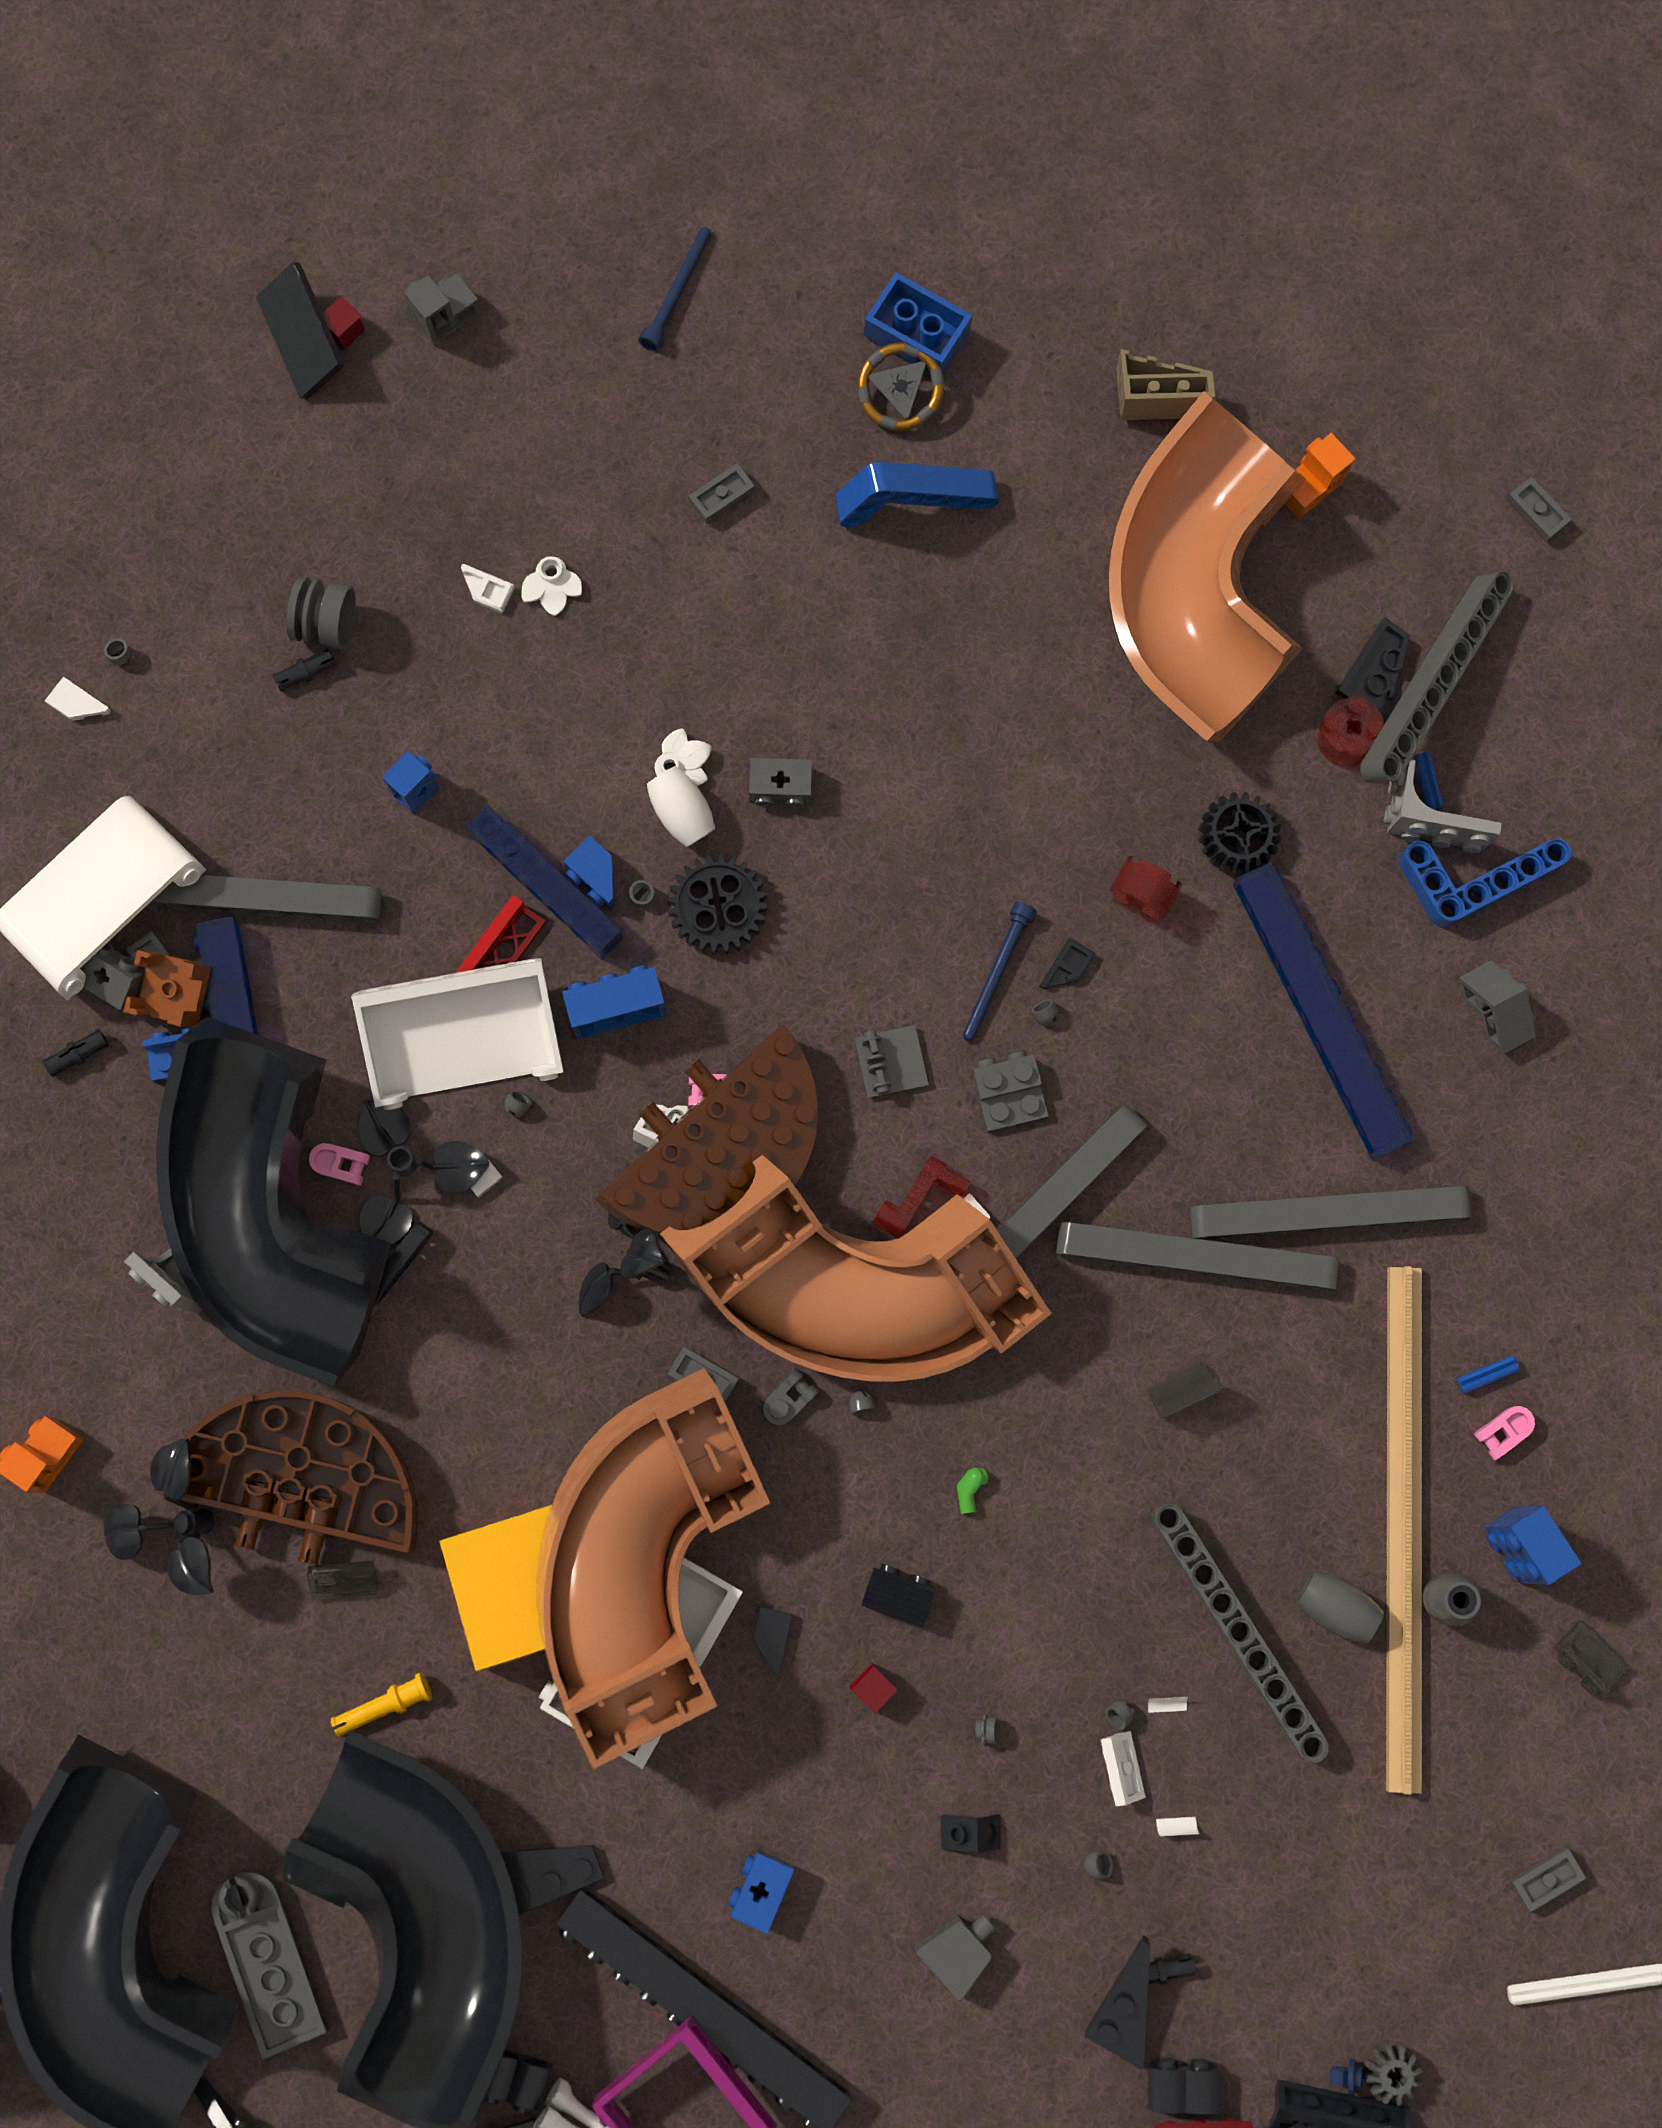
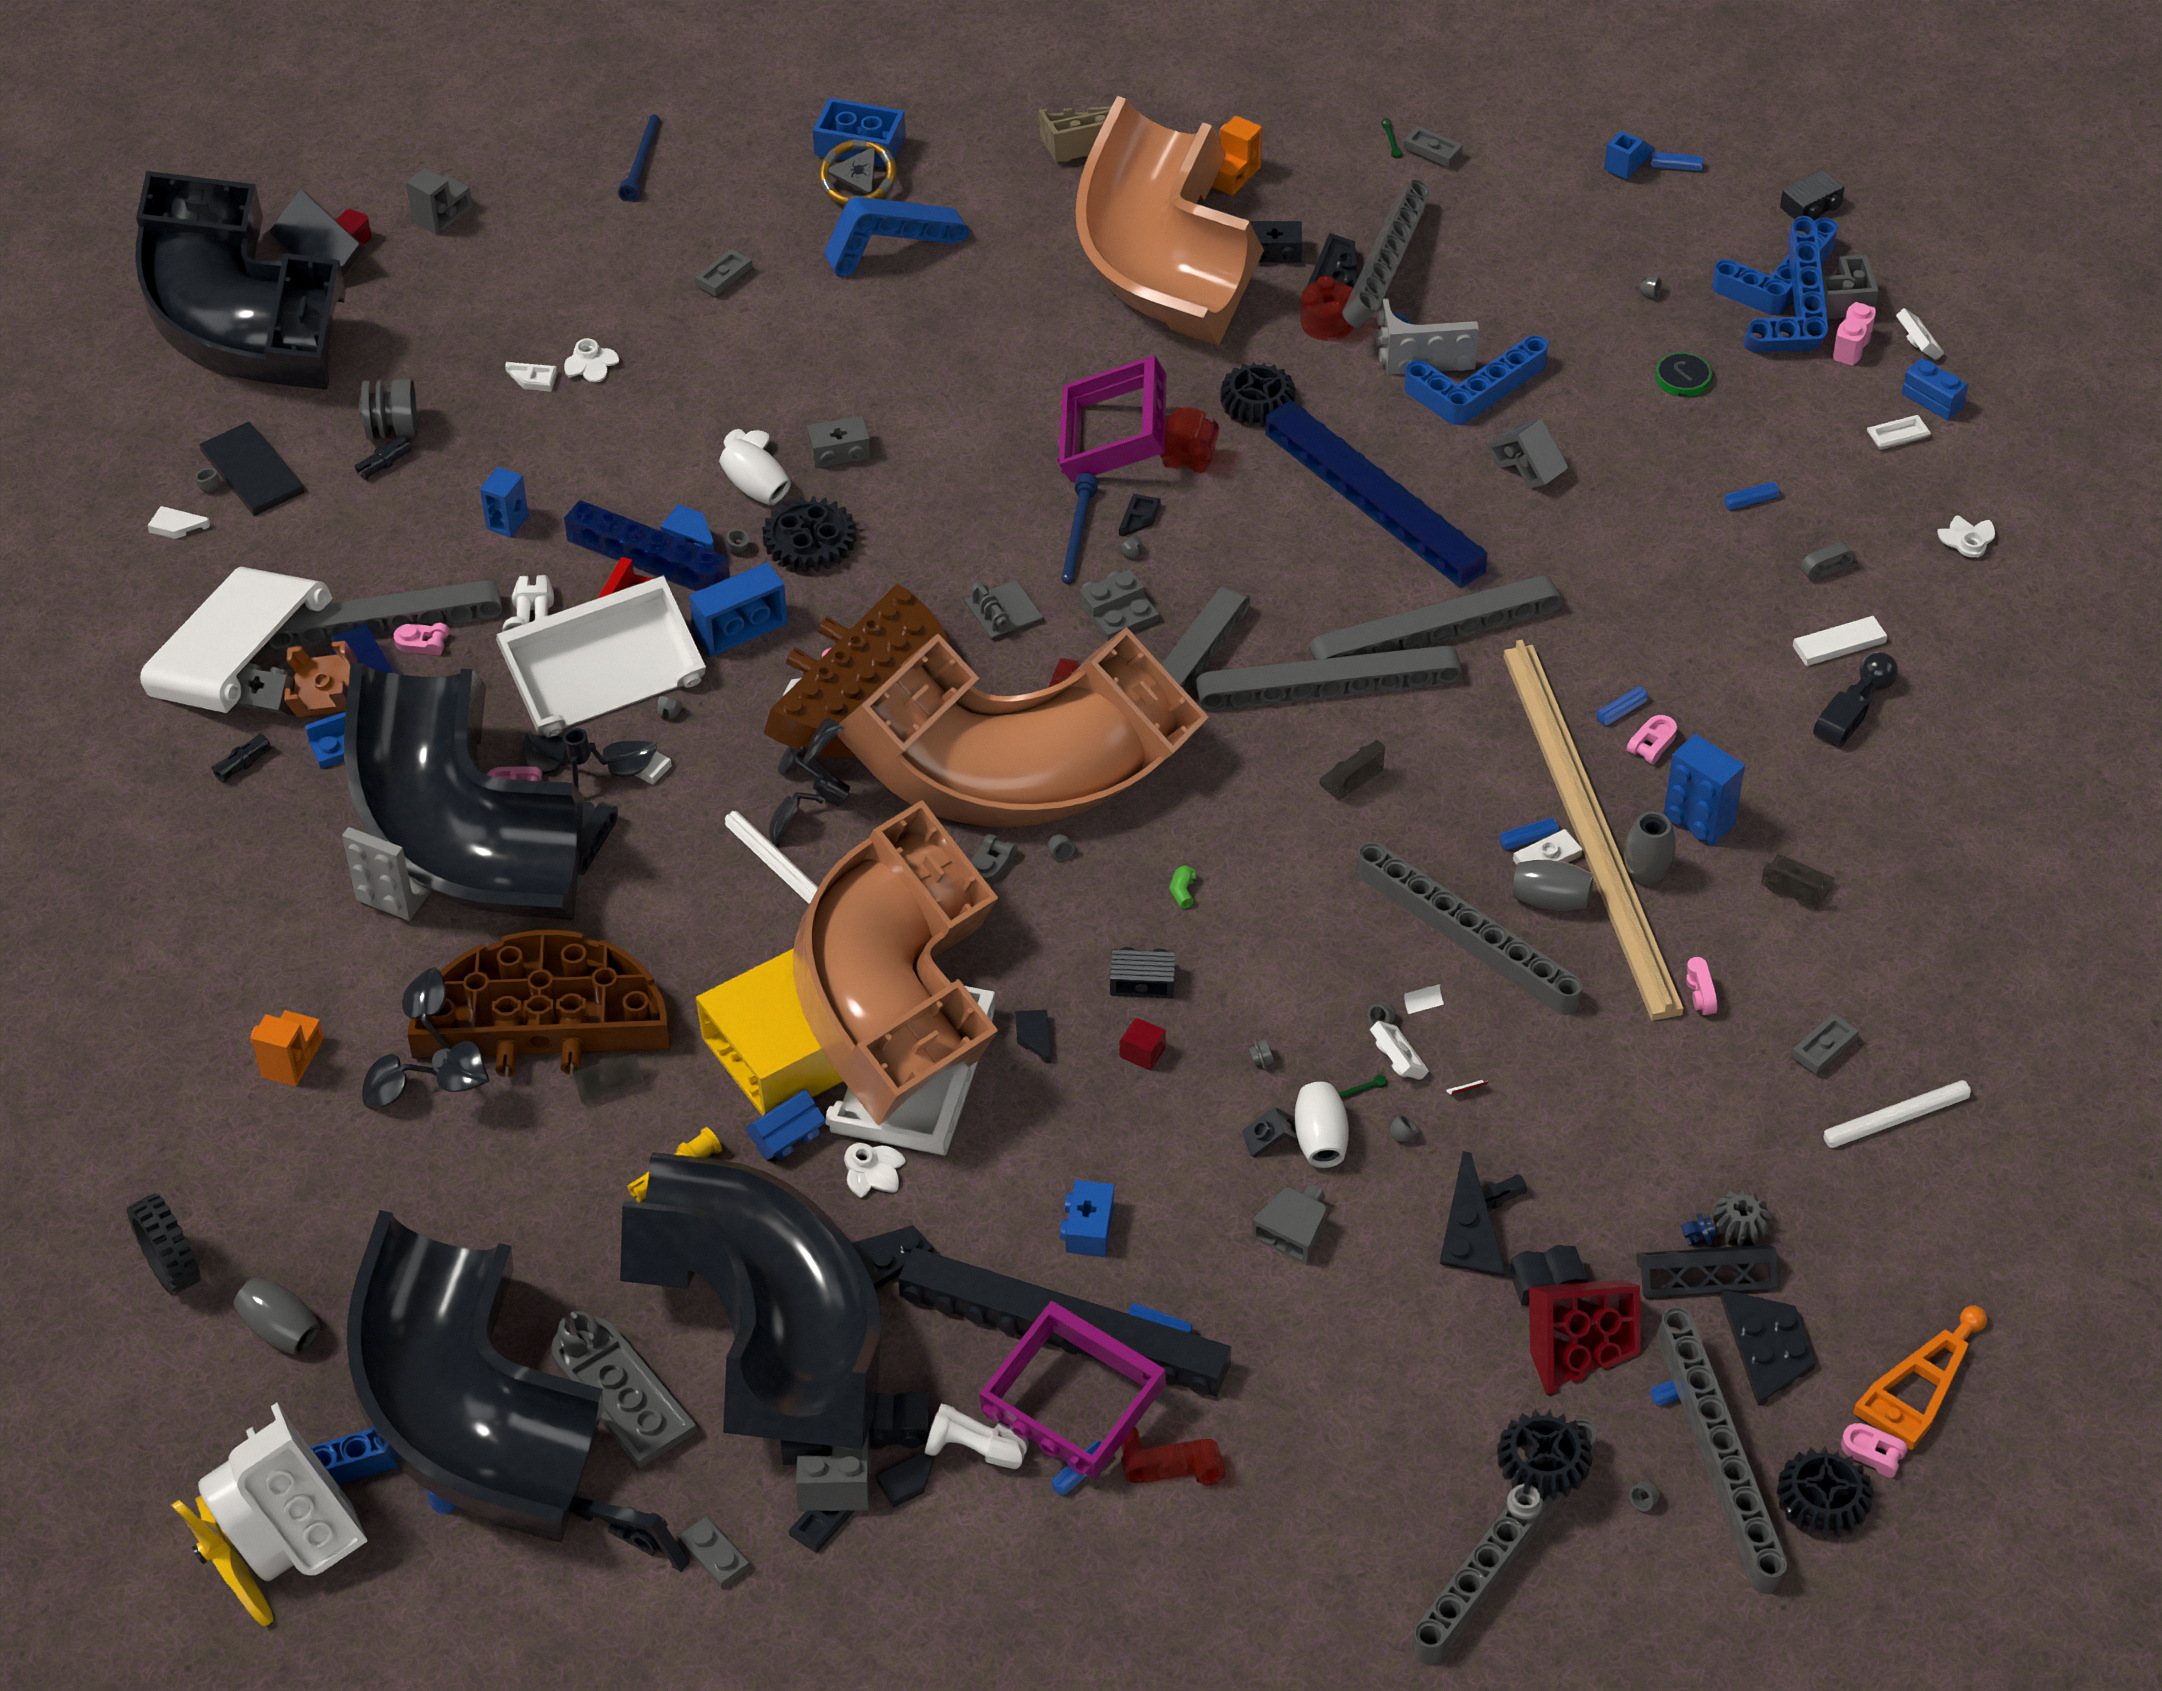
camera: 10 degrees left, 30 degrees down
none -> black piece [135,171,346,389]
none -> black tile [199,421,305,516]
none -> bright pink plate [394,623,450,656]
none -> white piece [502,575,554,632]
none -> white axle [725,811,818,904]
none -> blue brick [745,1090,826,1161]
none -> white plate [844,1143,906,1198]
none -> magenta window [1057,355,1167,482]
none -> blue axle [1128,1303,1193,1334]
none -> black brick [1250,221,1302,263]
none -> white piece [1295,1082,1349,1168]
none -> dark green hinge [1338,1075,1386,1099]
none -> dark green hinge [1381,118,1402,158]
none -> blue axle [1499,817,1559,850]
none -> white plate [1513,829,1583,864]
none -> bright pink plate [1686,957,1717,1015]

